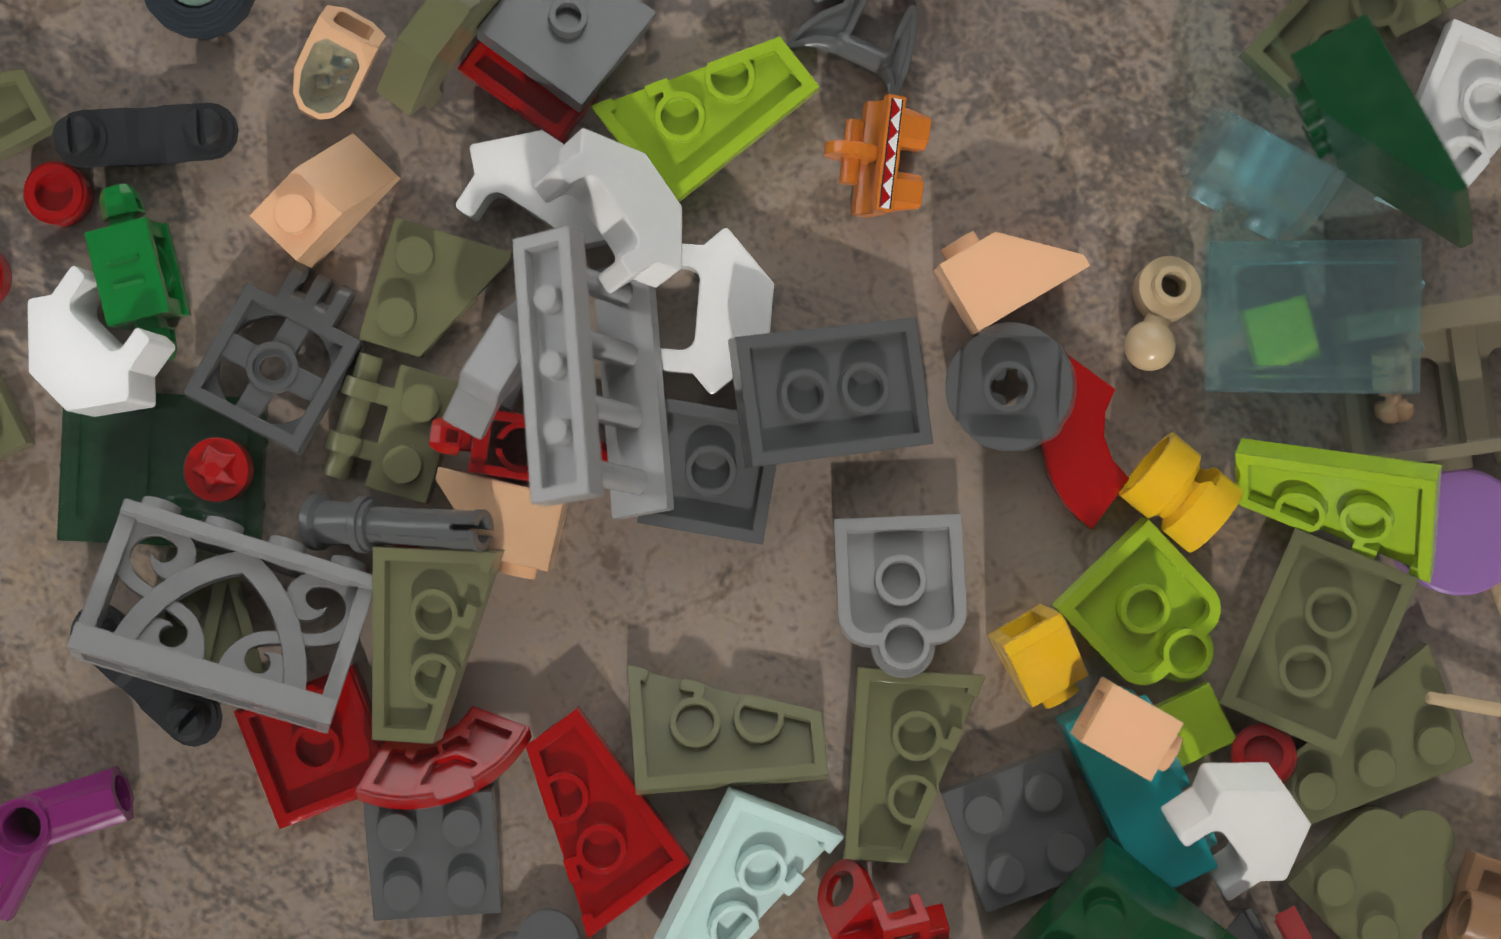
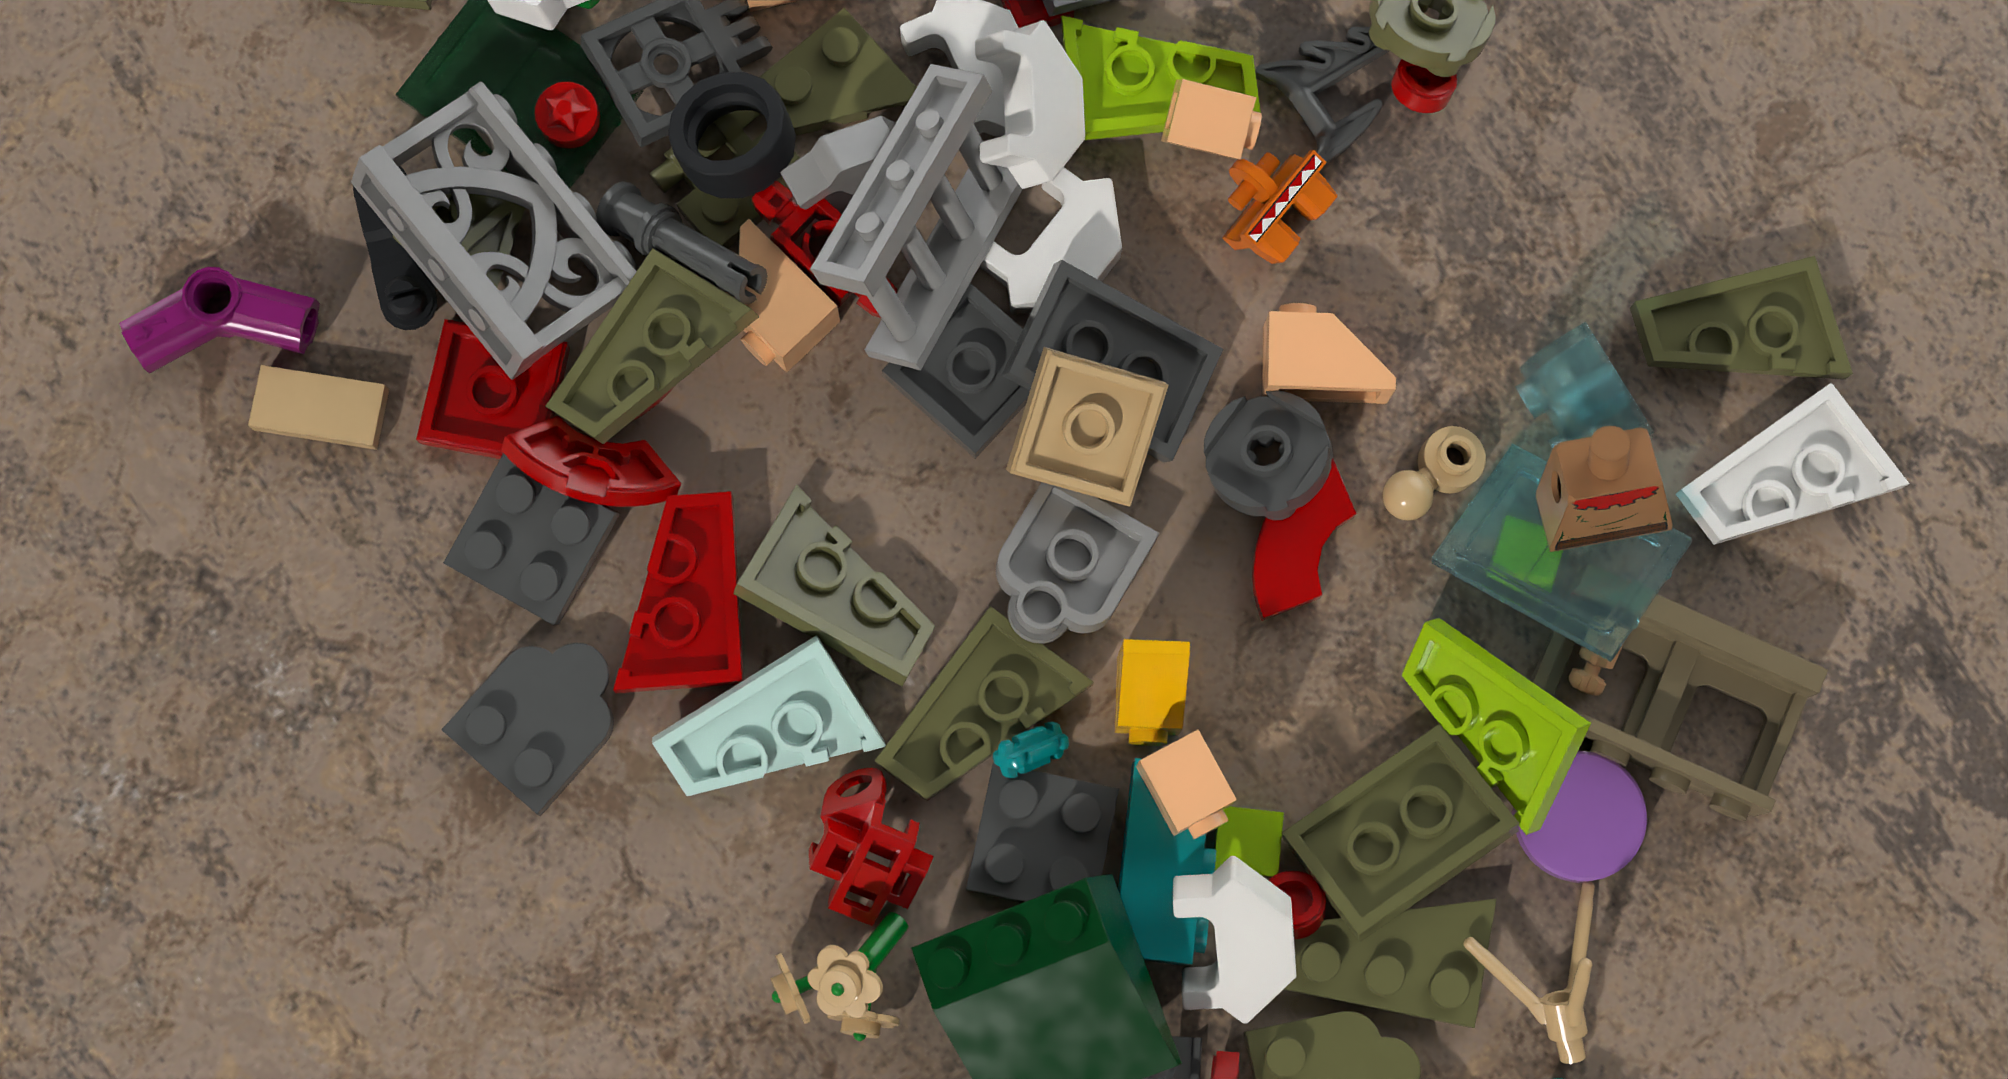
camera: 25 degrees right, 10 degrees down
lime plate [1051,517,1221,685] -> none
yellow wheel [1119,432,1243,553] -> none
dark green slope [1287,13,1473,249] -> none
none -> tan tile [248,365,390,450]
none -> black tyre [668,72,796,198]
none -> teal piece [993,722,1069,778]
none -> tan tile [1006,347,1169,507]
none -> light nougat brick [1161,79,1262,160]
none -> medium nougat torso [1535,426,1673,552]

